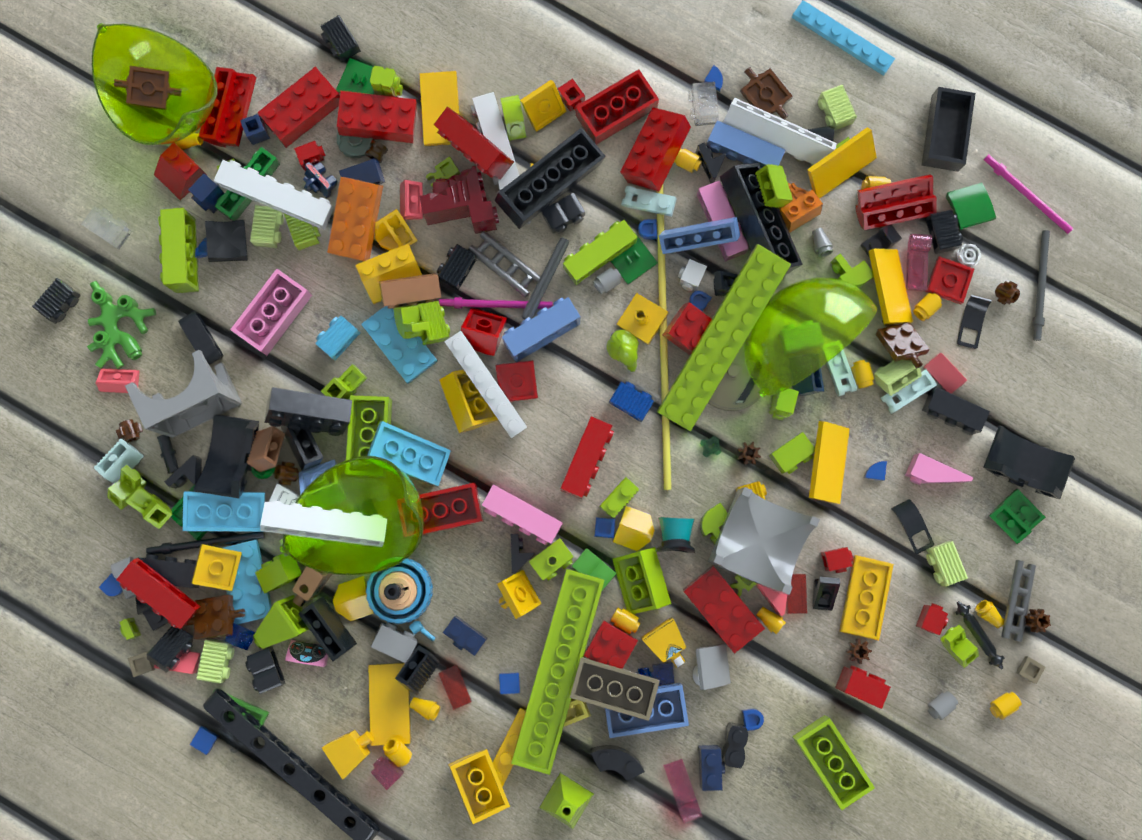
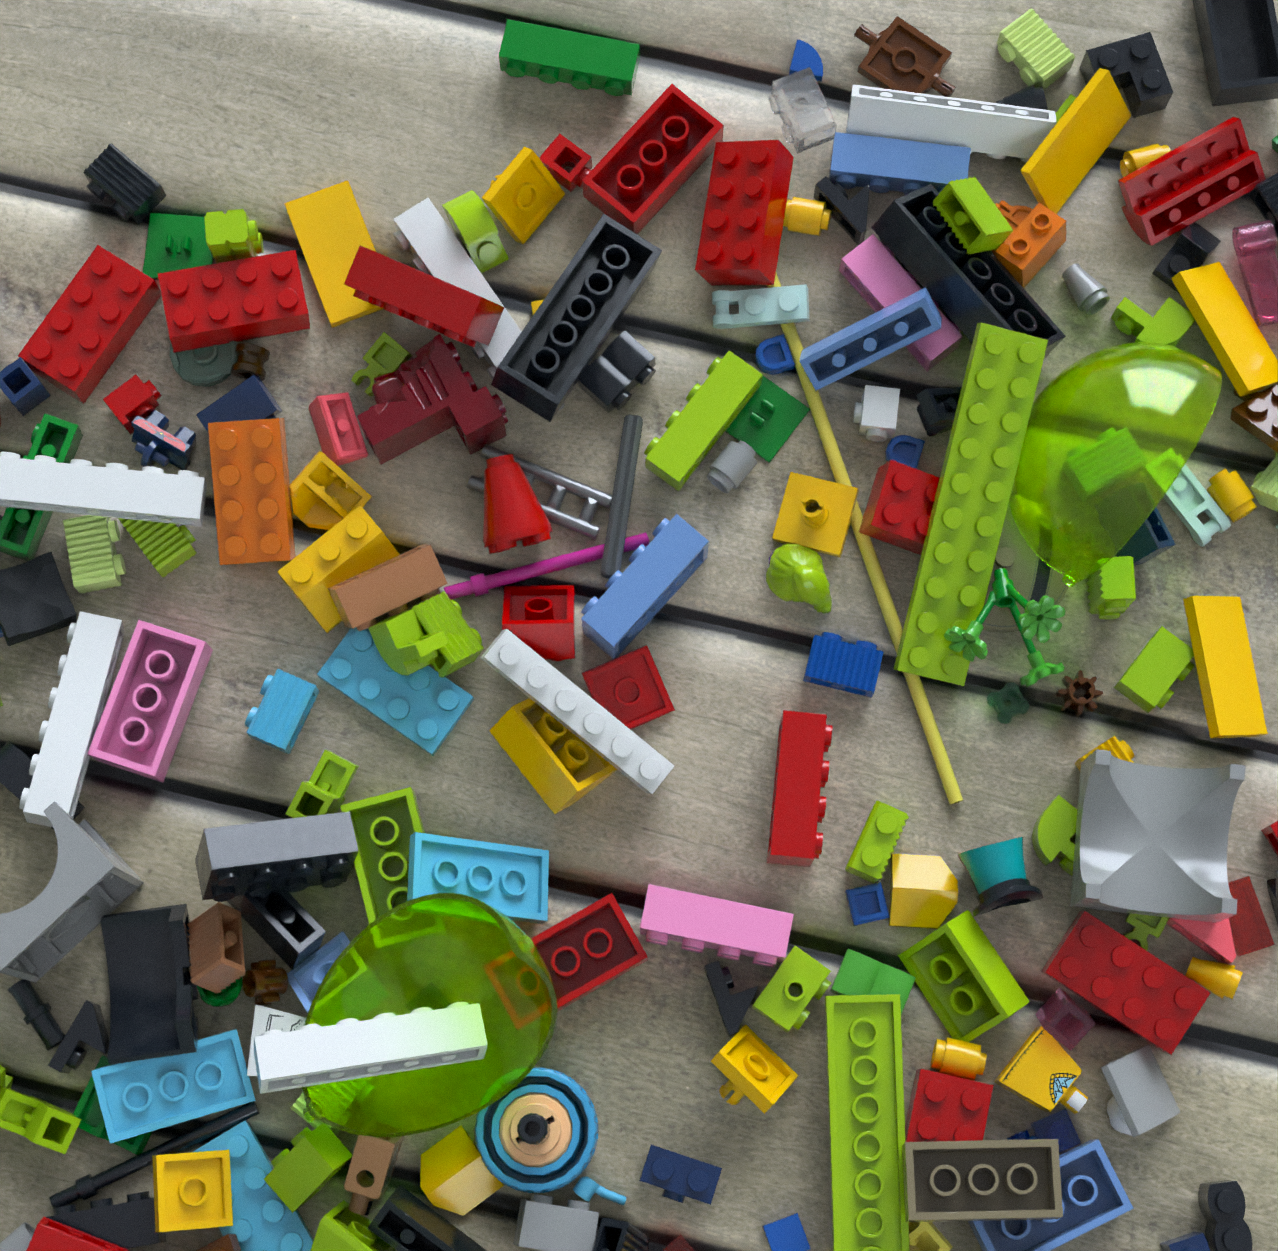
camera: 15 degrees left, 5 degrees down
black brick [437,244,477,290] -> none
blue tile [742,709,764,731] -> none
none -> white brick [19,611,124,827]
none -> red cone [483,454,552,554]
none -> green brick [499,19,640,96]
none -> bright green plant [944,568,1065,687]
none -> clear pink brick [1035,987,1095,1051]
none -> black brick [1079,32,1173,118]

